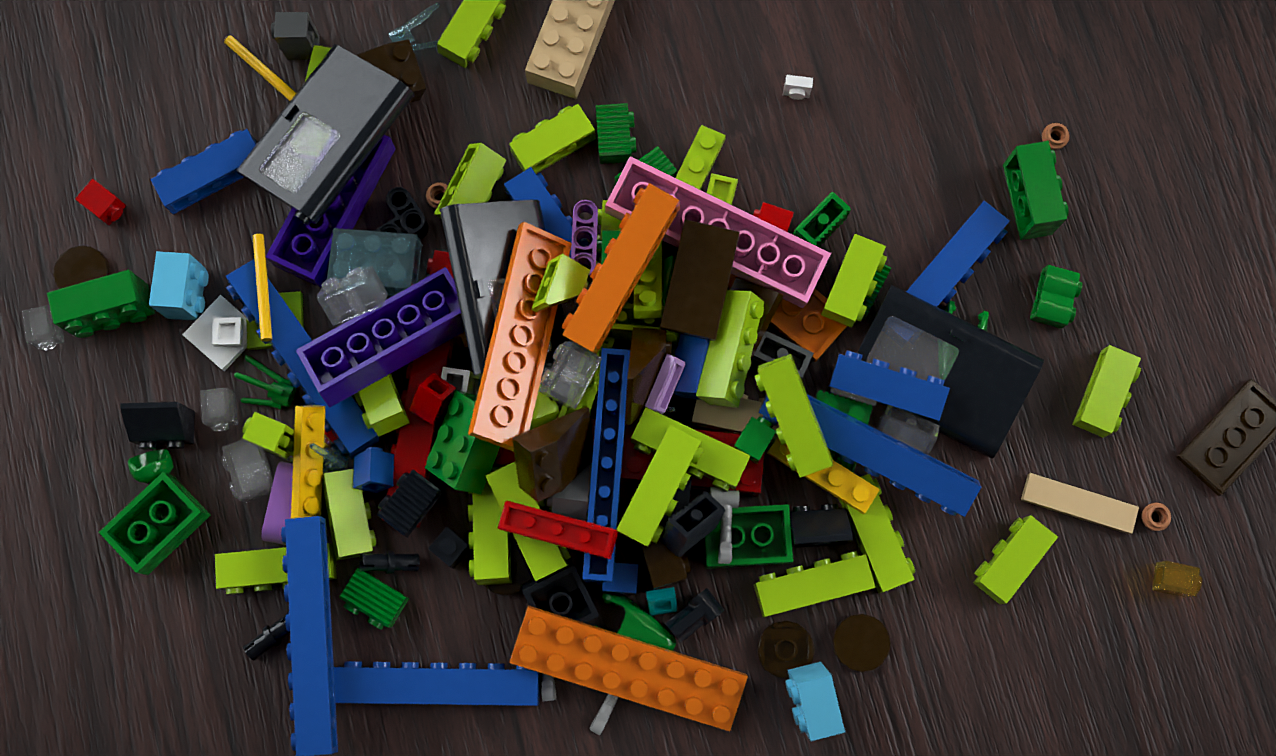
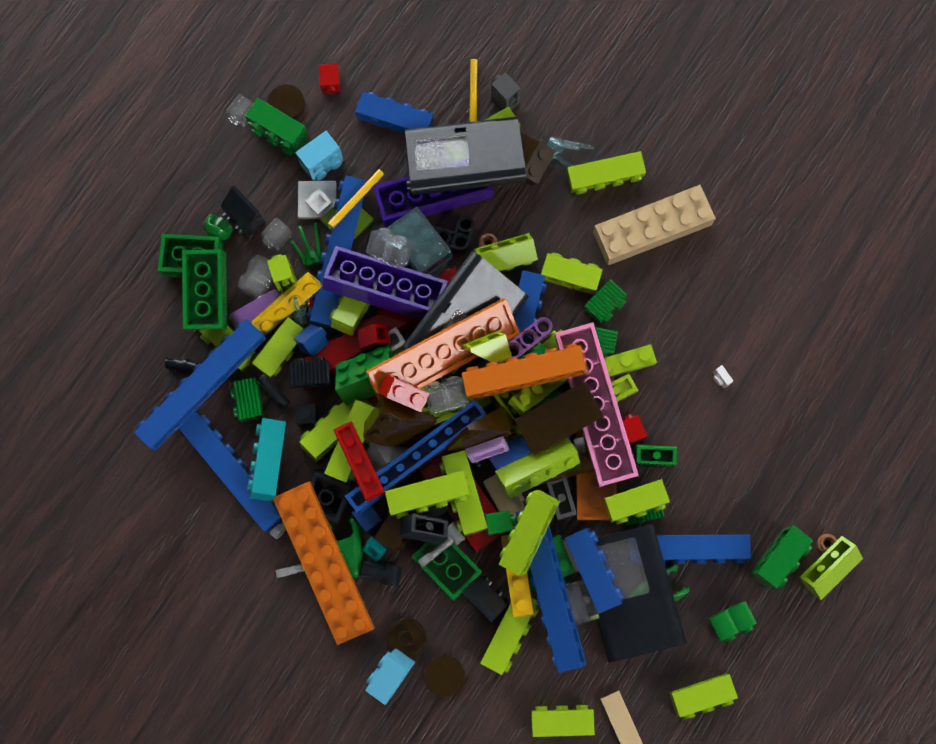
camera: 50 degrees right, 0 degrees up
lime brick [754,551,876,617] -> none
none -> green brick [182,249,227,331]
none -> teal brick [247,418,286,502]
none -> brick [378,374,429,412]
none -> lime brick [800,536,863,600]

